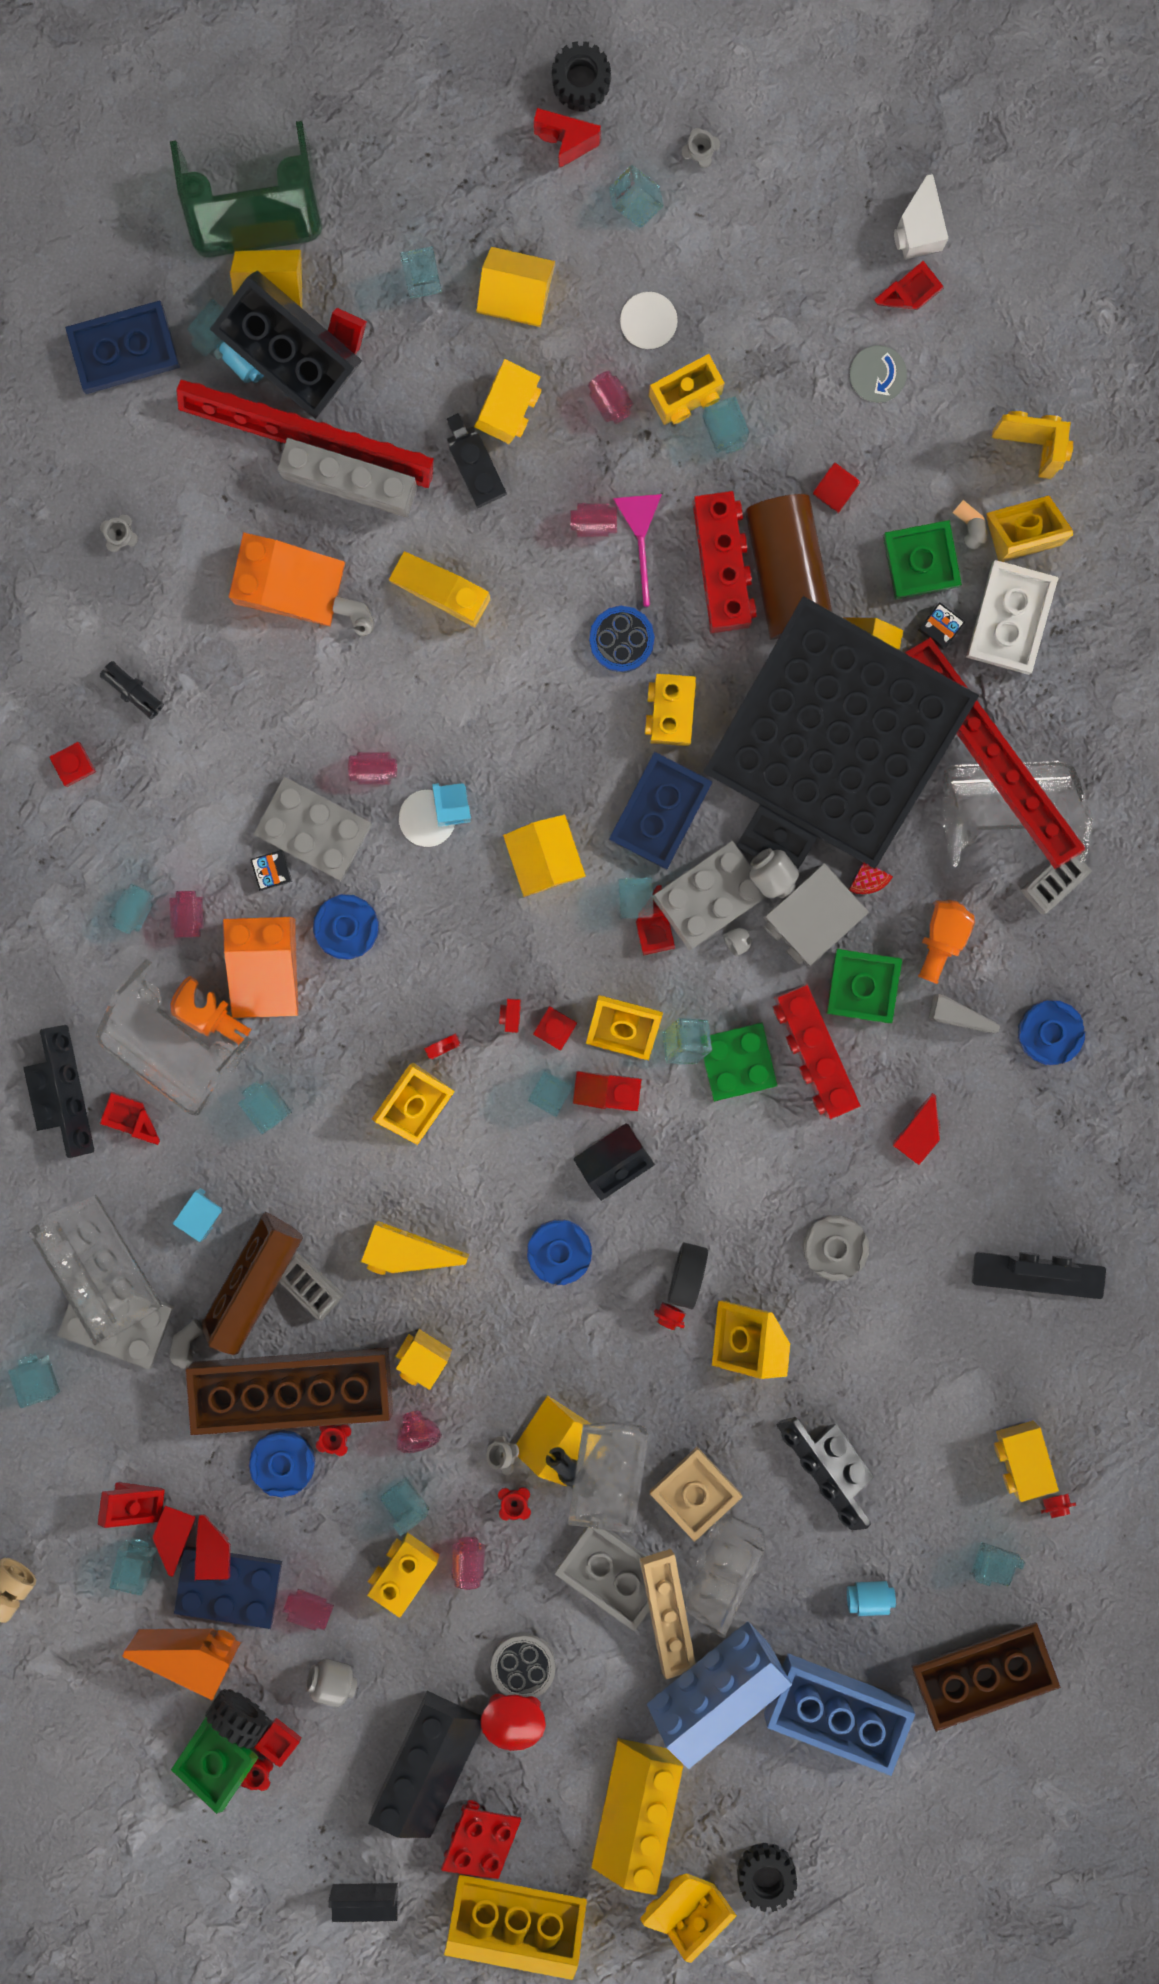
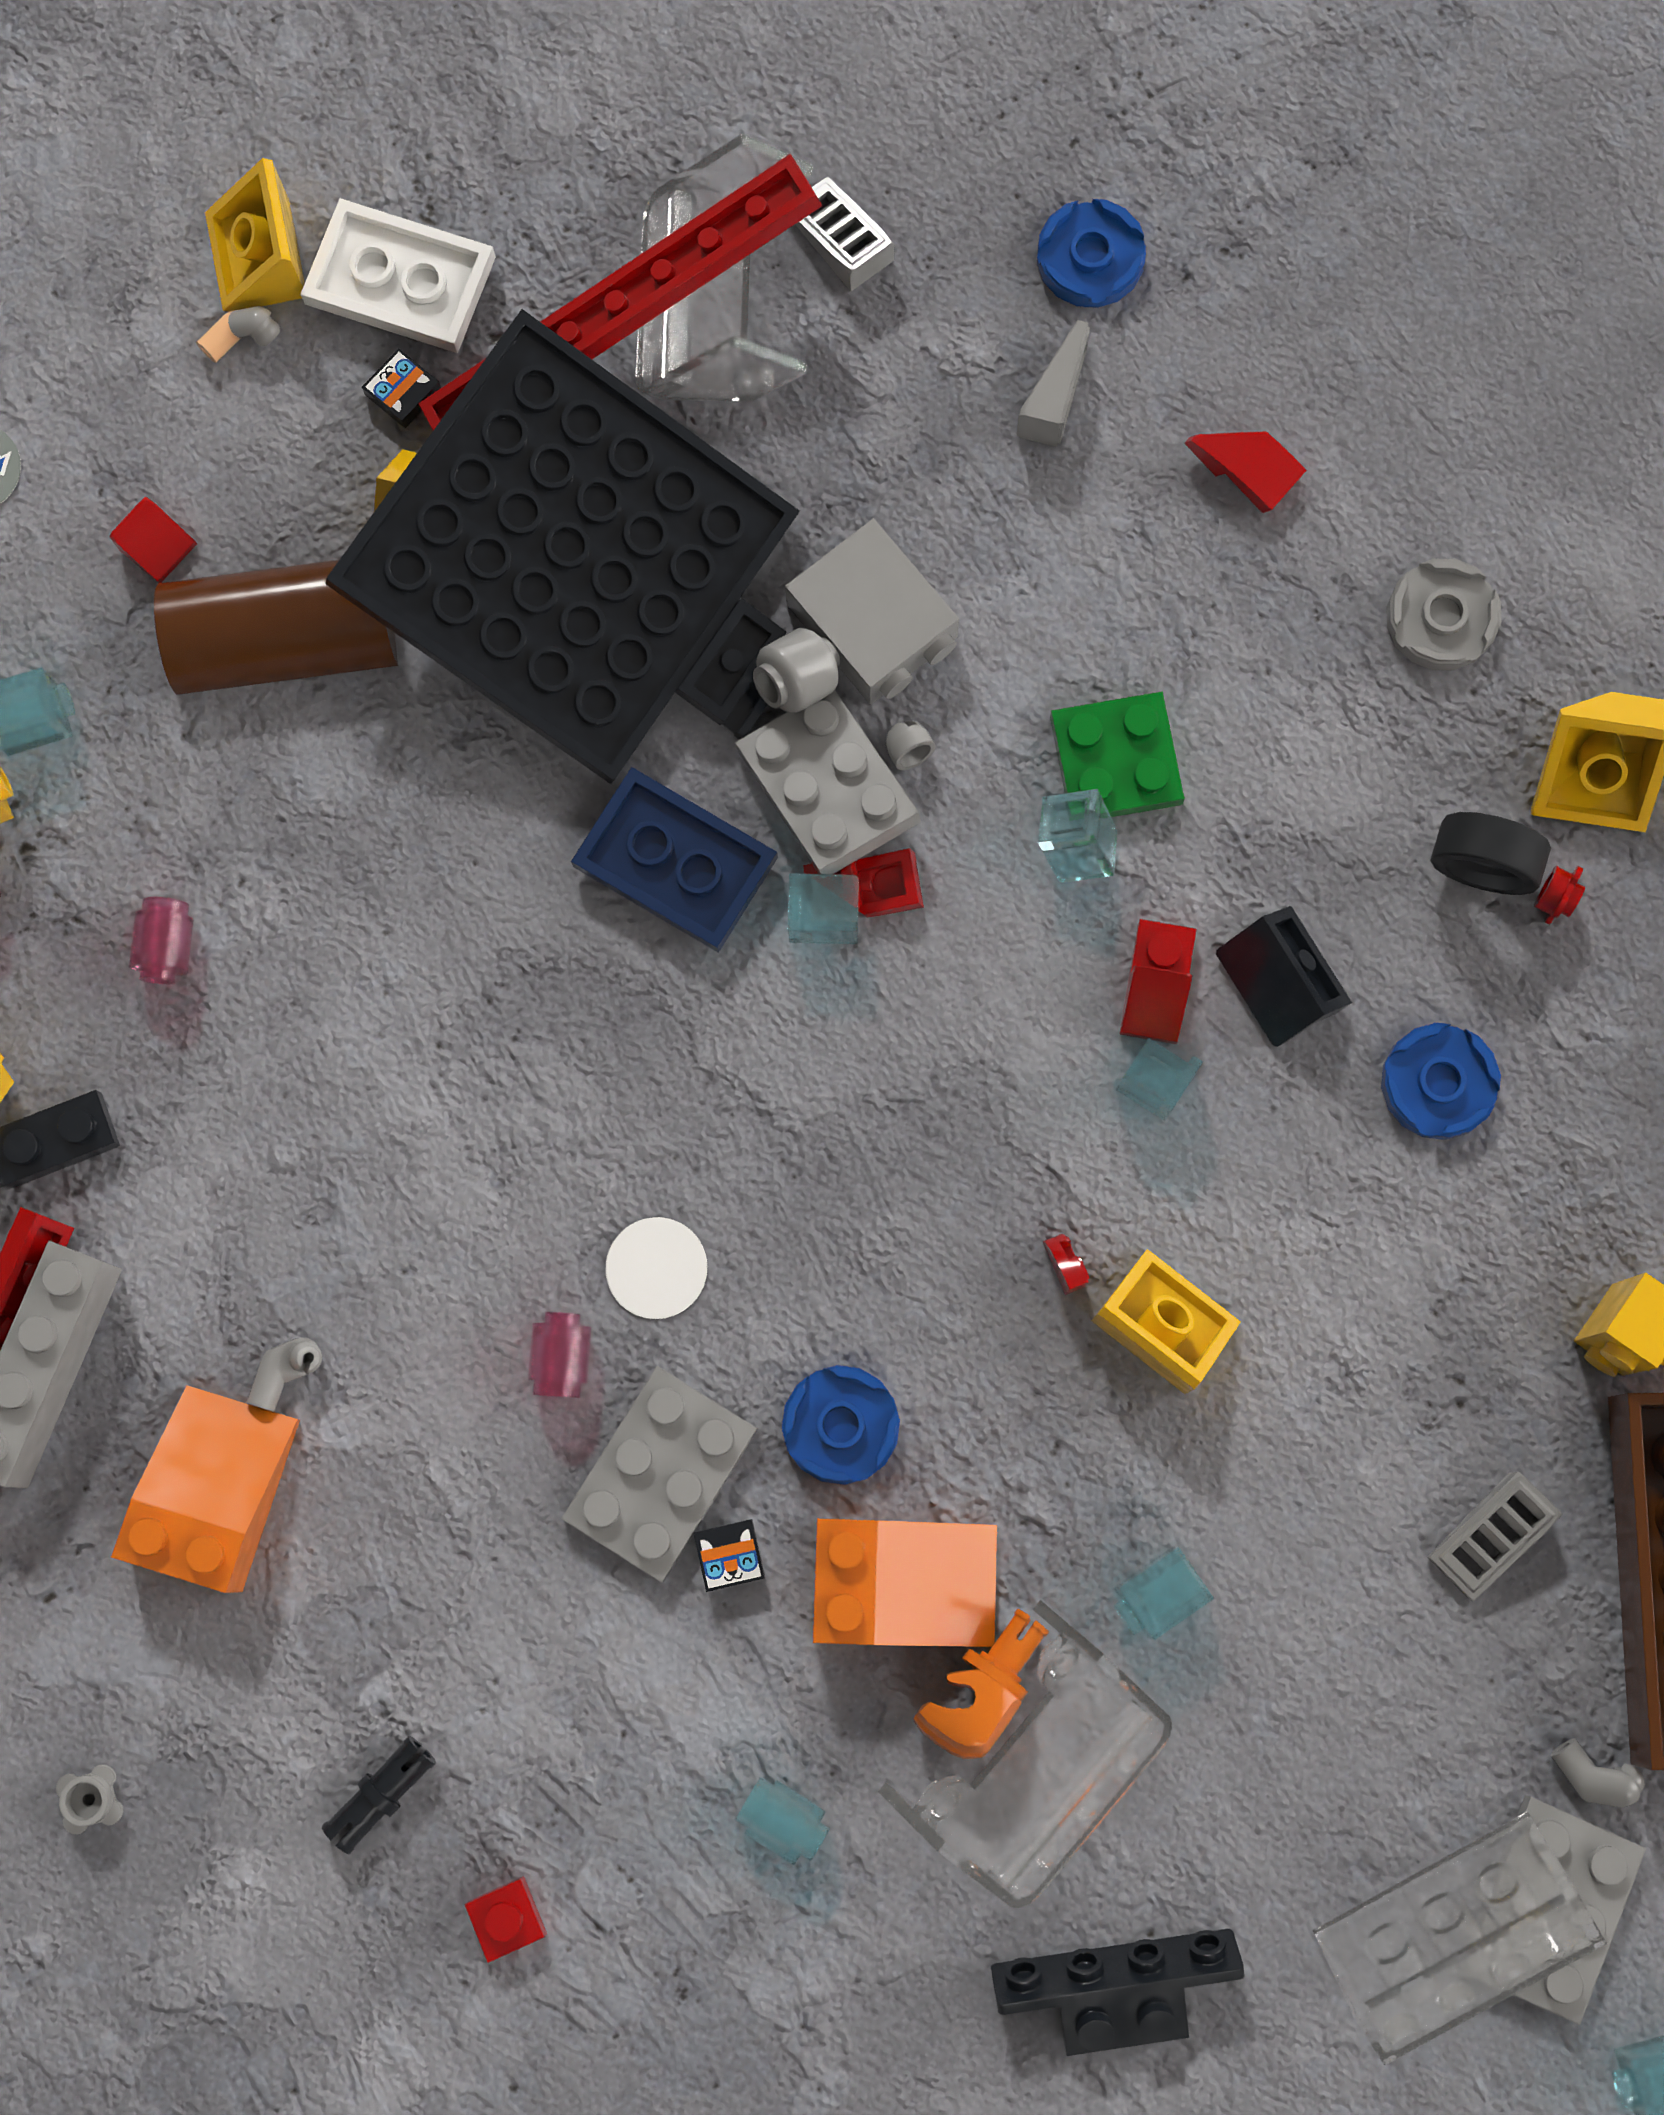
camera: 80 degrees left, 10 degrees down
red slope [100,1091,160,1145] -> none
clear pink brick [169,891,204,938] -> none
medium azure panel [173,1188,222,1242] -> none
reddish brown brick [201,1212,303,1355] -> none
yellow slope [361,1221,469,1275] -> none
yellow slope [389,551,491,628] -> none
medium azure panel [432,783,471,827] -> none
red plate [499,998,521,1033] -> none
yellow slope [503,814,586,897] -> none
red plate [533,1006,577,1051] -> none
yellow slope [586,995,663,1061] -> none
tile [589,605,655,672] -> none
dark pink piece [613,494,662,607] -> none
yellow brick [645,674,696,746] -> none
red brick [692,491,756,634] -> none
red brick [772,984,861,1120] -> none
green plate [826,949,902,1024] -> none
red tile [848,862,893,895] -> none
green plate [883,520,962,600] -> none
orange piece [918,900,975,984] -> none
black bracket [972,1252,1106,1299] -> none
yellow bracket [992,411,1073,479] -> none

